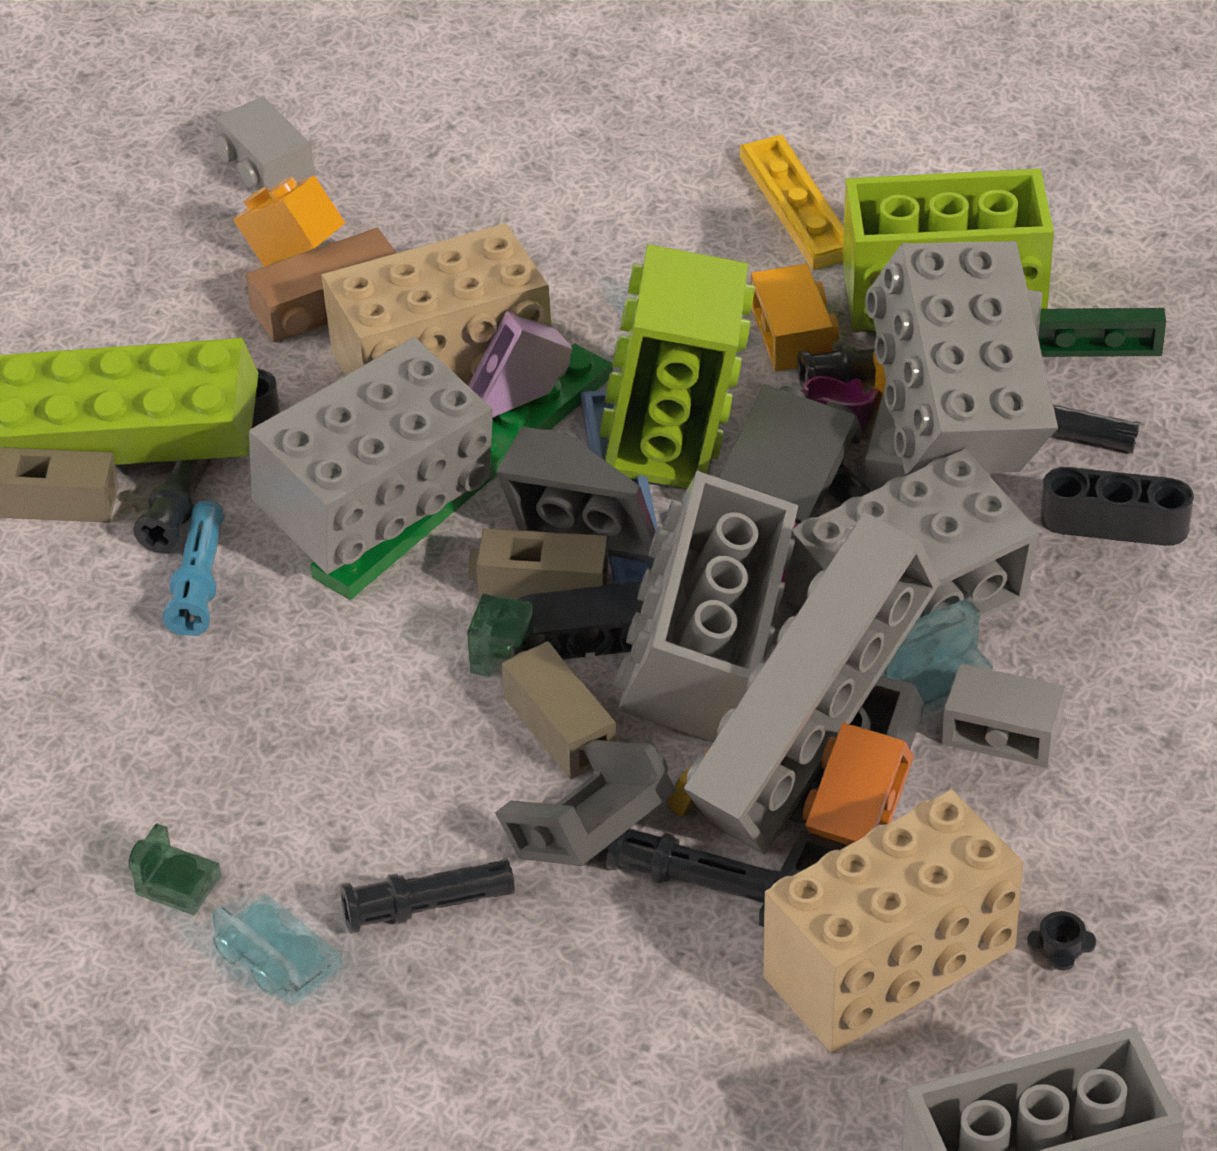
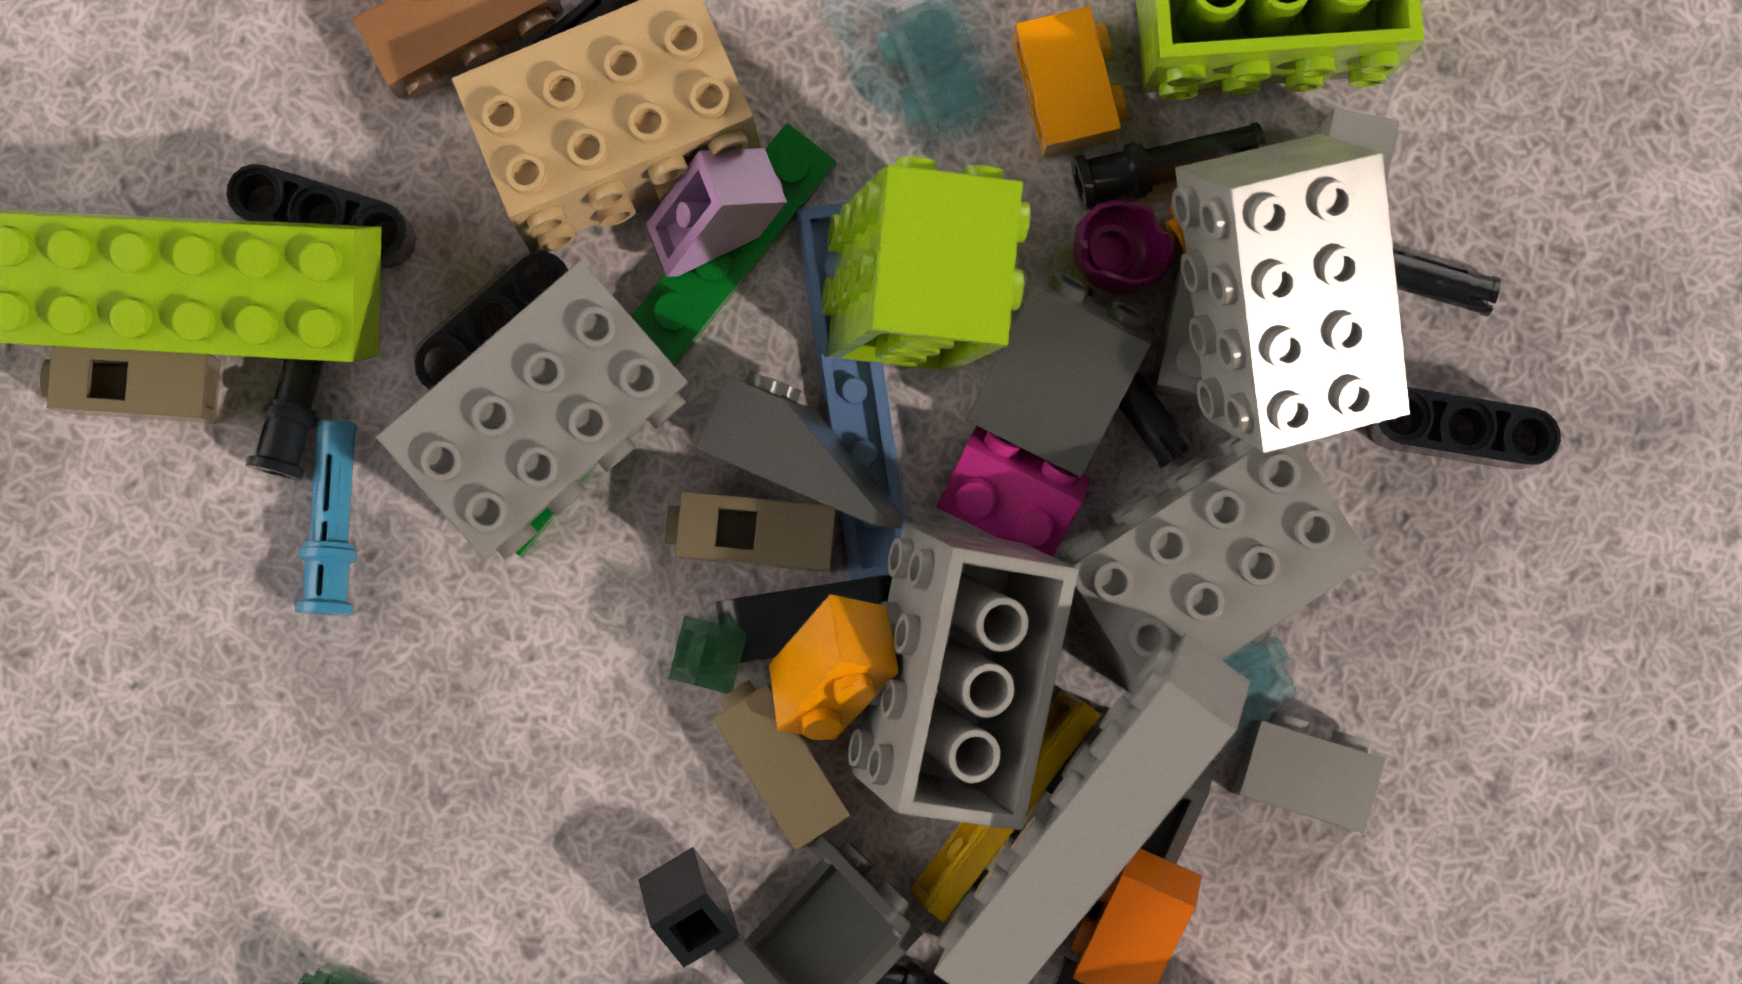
camera: 10 degrees left, 40 degrees up
dark green plate [1038,308,1166,357] -> none
none -> black brick [638,847,739,968]
none -> light orange brick [769,594,898,740]

